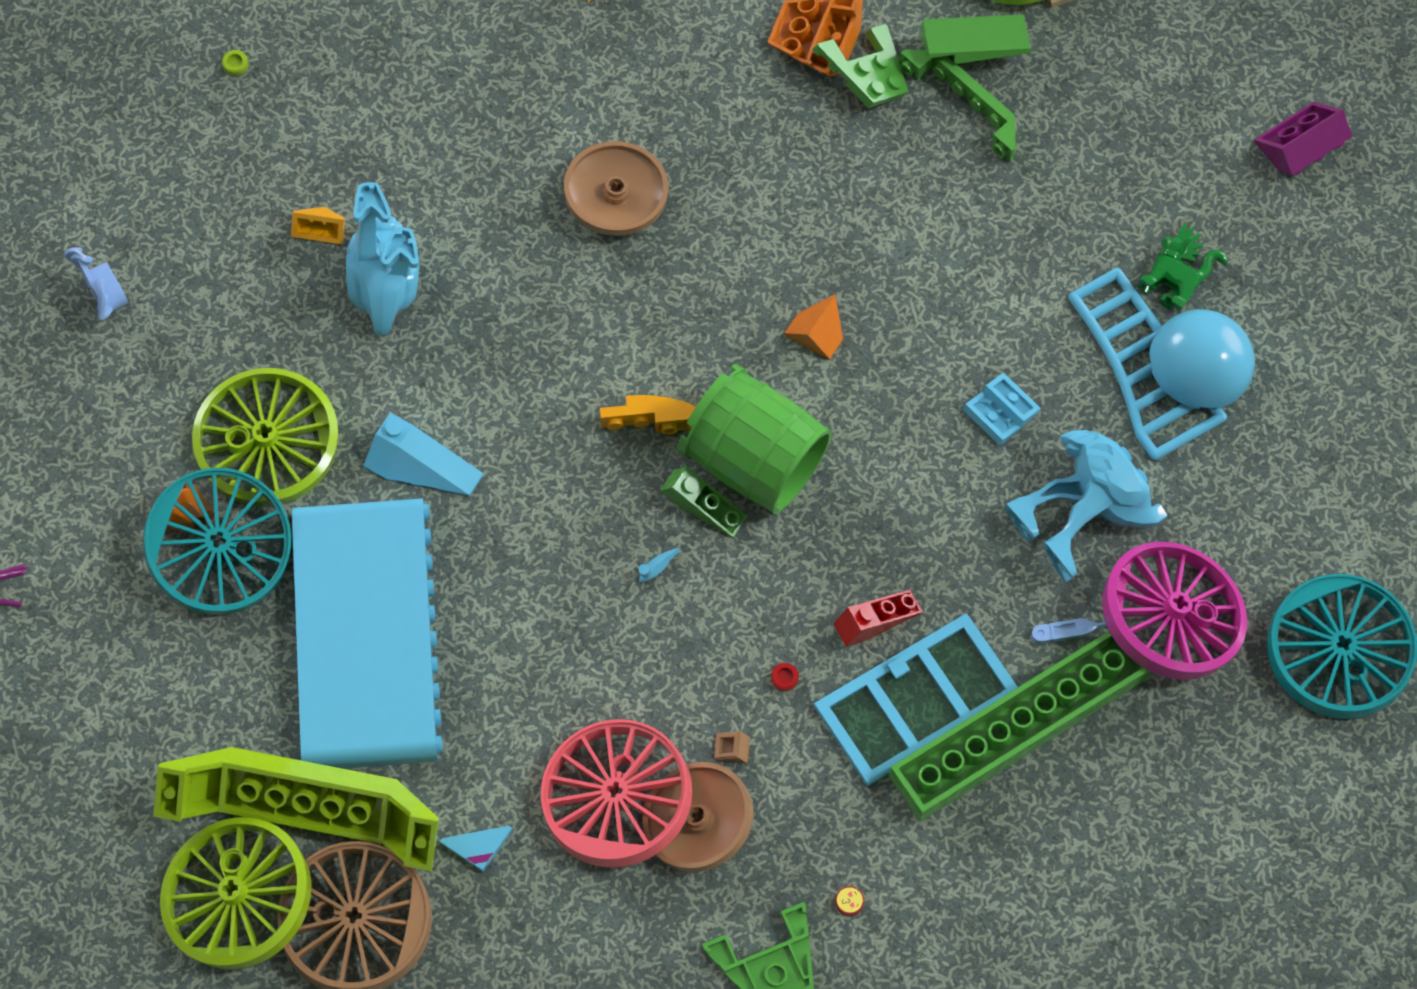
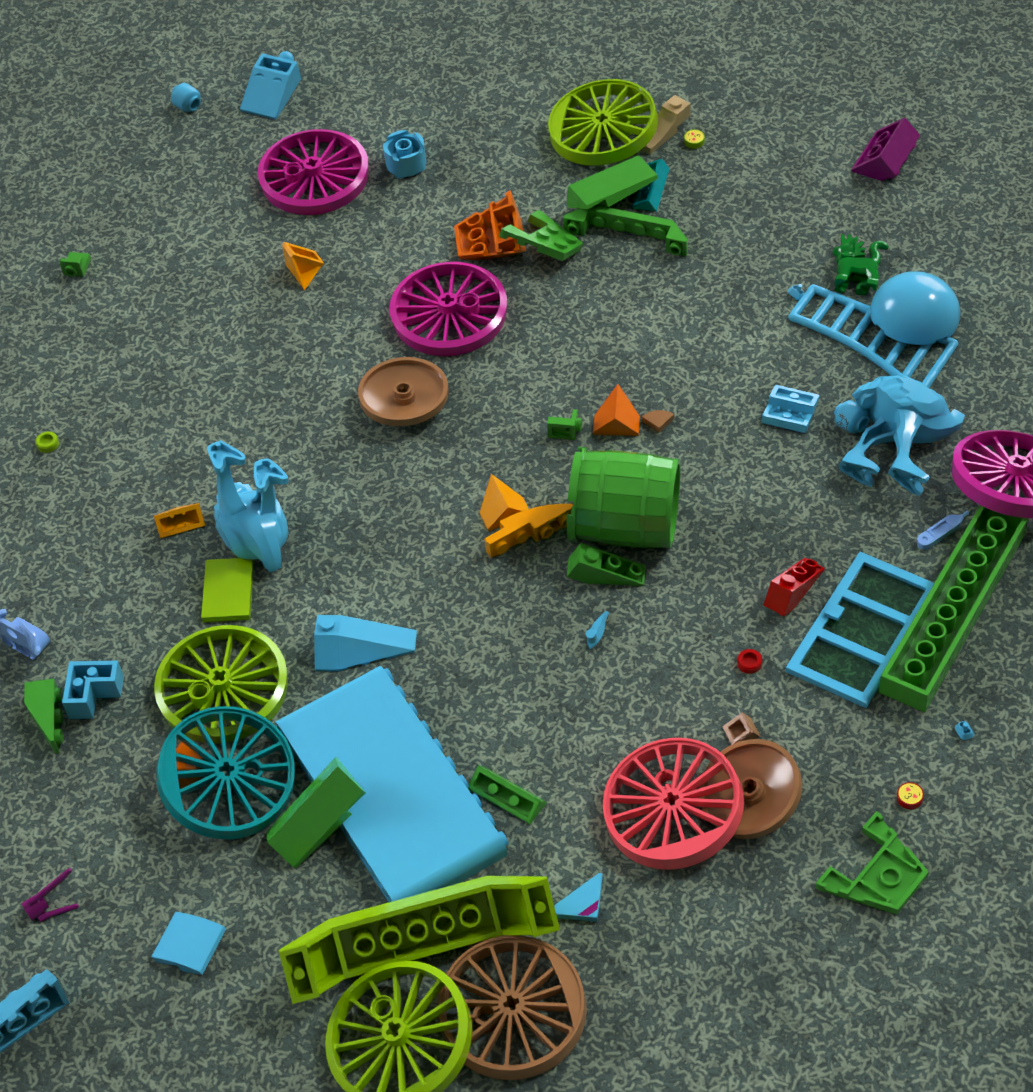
camera: 20 degrees left, 15 degrees down
none -> bright green slope [24,678,63,754]
none -> medium azure brick [62,660,124,719]
none -> medium azure slope [151,912,226,975]
none -> lime tile [201,558,254,622]
none -> bright green slope [266,757,366,869]
none -> dark pink piece [390,262,507,356]
none -> bright green slope [468,765,547,824]
none -> light orange slope [480,474,529,531]
none -> bright green bracket [547,409,582,440]
none -> teal slope [632,159,669,211]
none -> medium nougat tile [642,410,674,433]
none -> tile [684,129,705,149]
none -> medium azure rock [788,284,804,300]
none -> medium azure head [834,400,869,434]
none -> medium azure rock [955,721,974,740]

